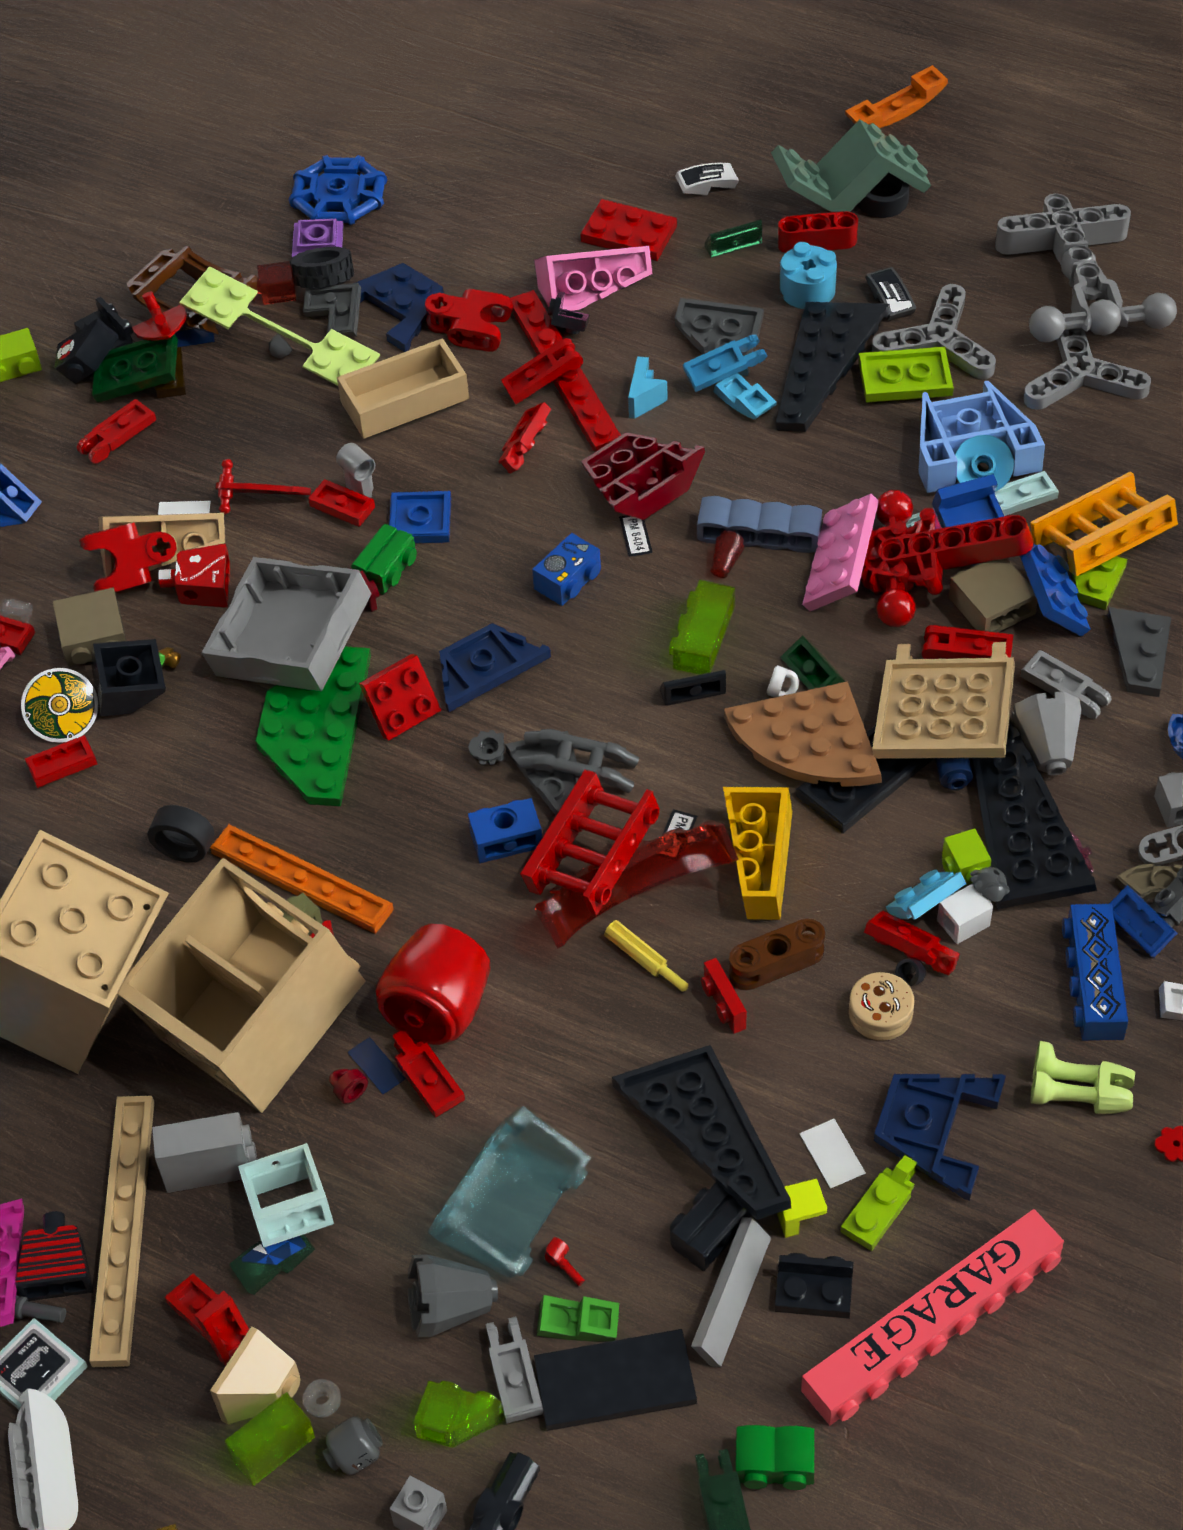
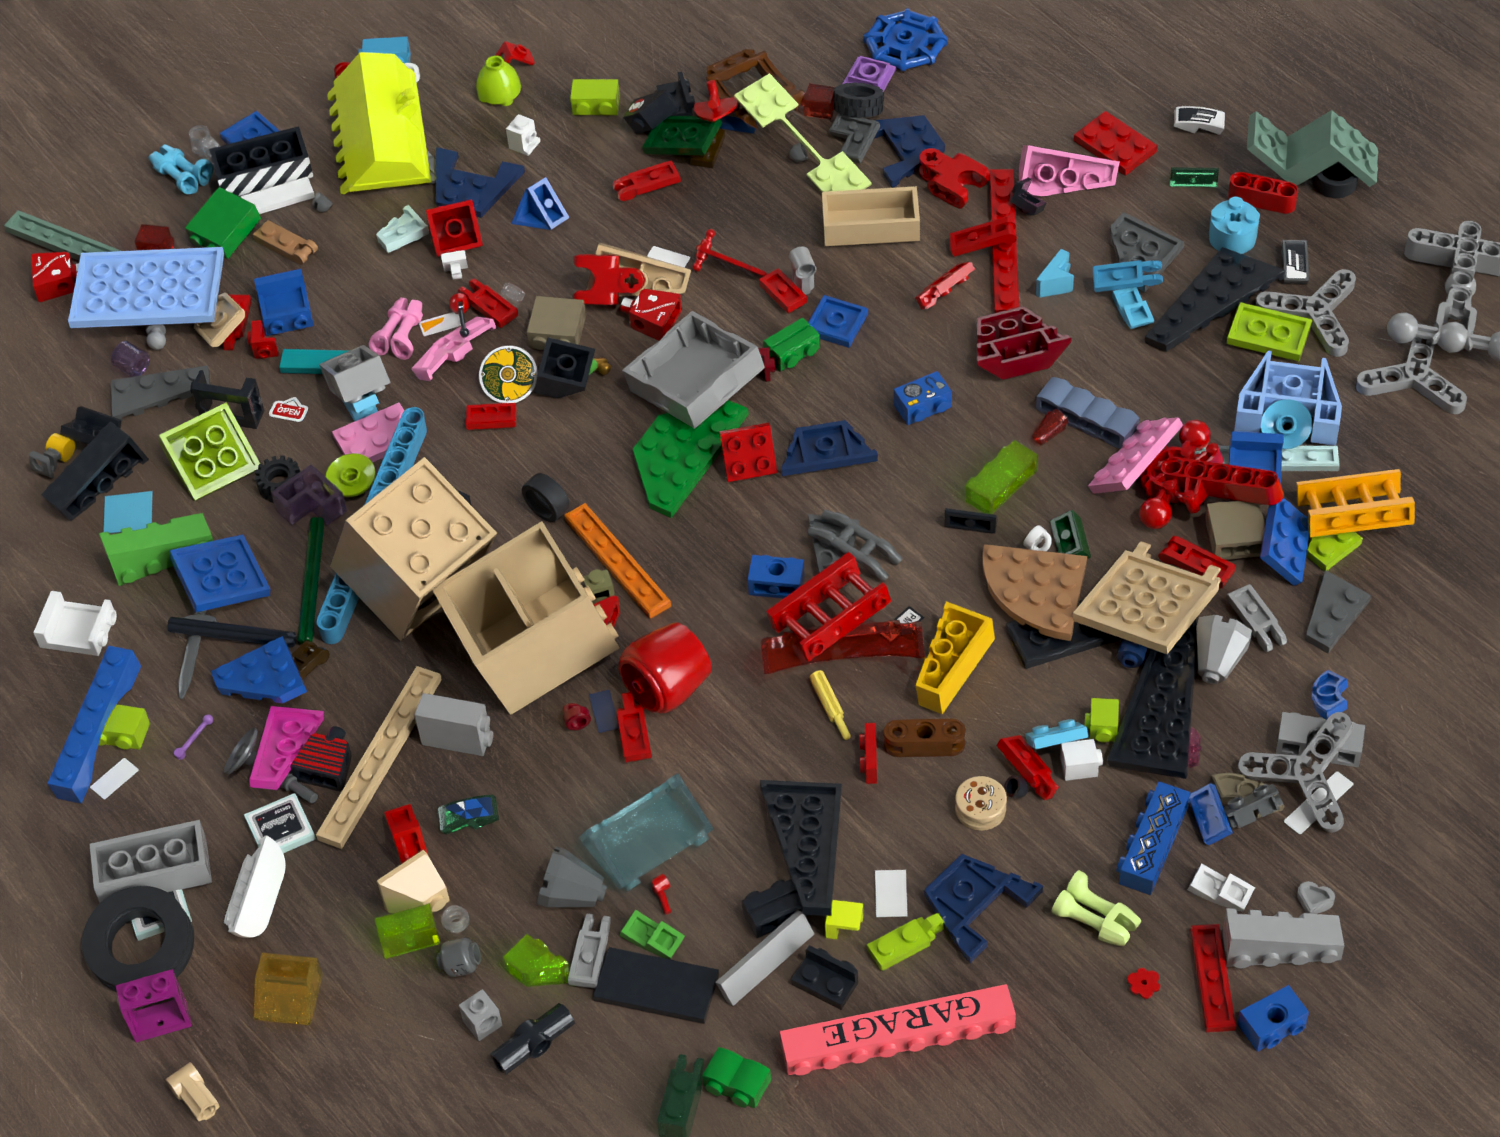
camera: 25 degrees right, 0 degrees up
light aqua window [238,1143,334,1248] -> none
dark grey animal [468,730,505,765] -> none
sticker [619,515,653,557] -> none
orange slope [845,65,948,128] -> none
dark grey animal [970,867,1010,902] -> none

